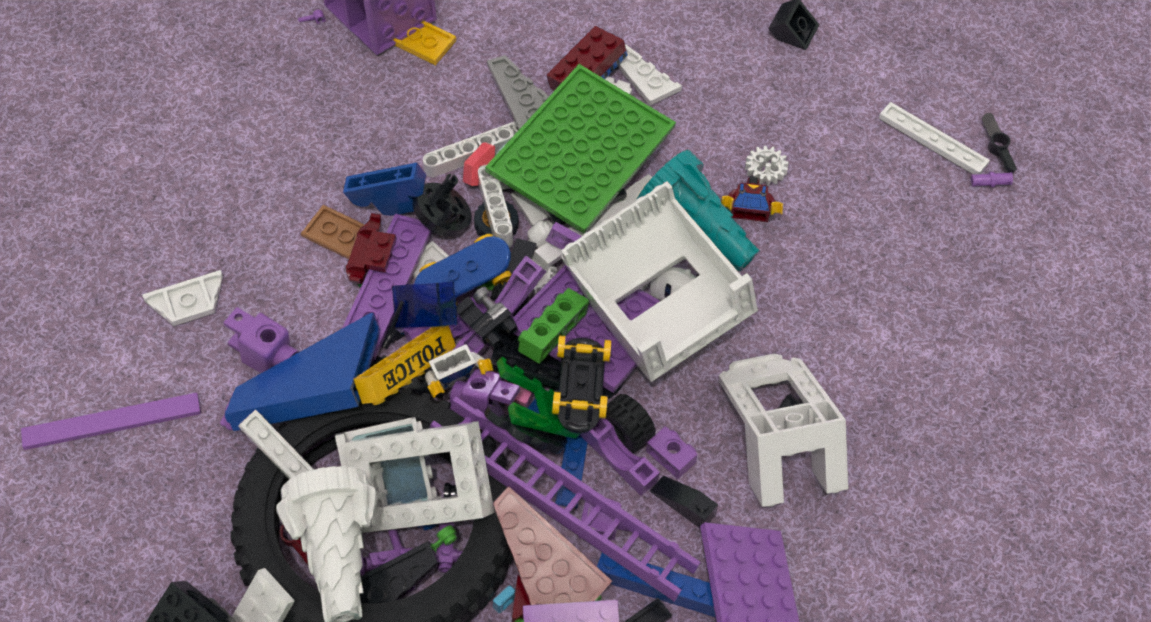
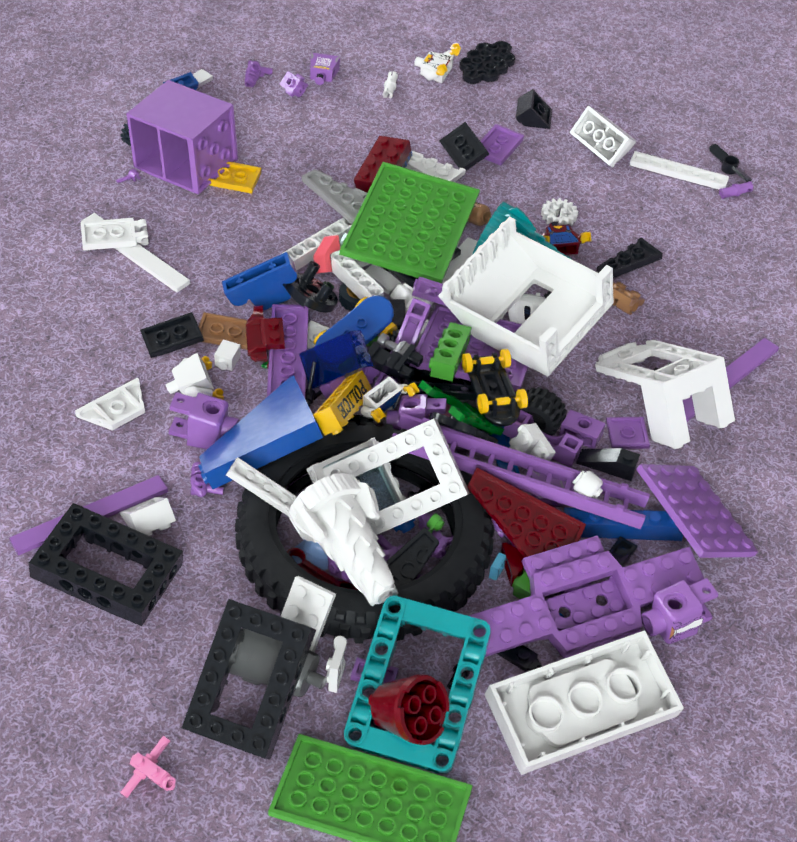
camera: 20 degrees left, 10 degrees down
none -> black brick [29,503,183,626]
none -> white tile [81,213,190,292]
none -> white tile [81,218,149,251]
none -> white slope [119,497,176,536]
none -> black tile [140,312,204,358]
none -> white torso [166,353,224,400]
none -> white brick [214,340,241,371]
none -> black plate [439,122,489,172]
none -> medium nougat head [468,202,491,226]
none -> medium lavender plate [480,124,524,166]
none -> white plate [509,423,556,470]
none -> white windscreen [570,106,637,167]
none -> white head [572,471,603,499]
none -> black wing [596,237,663,278]
none -> medium lavender tile [606,417,650,449]
none -> medium nougat plate [612,282,645,315]
none -> medium lavender tile [683,338,779,422]

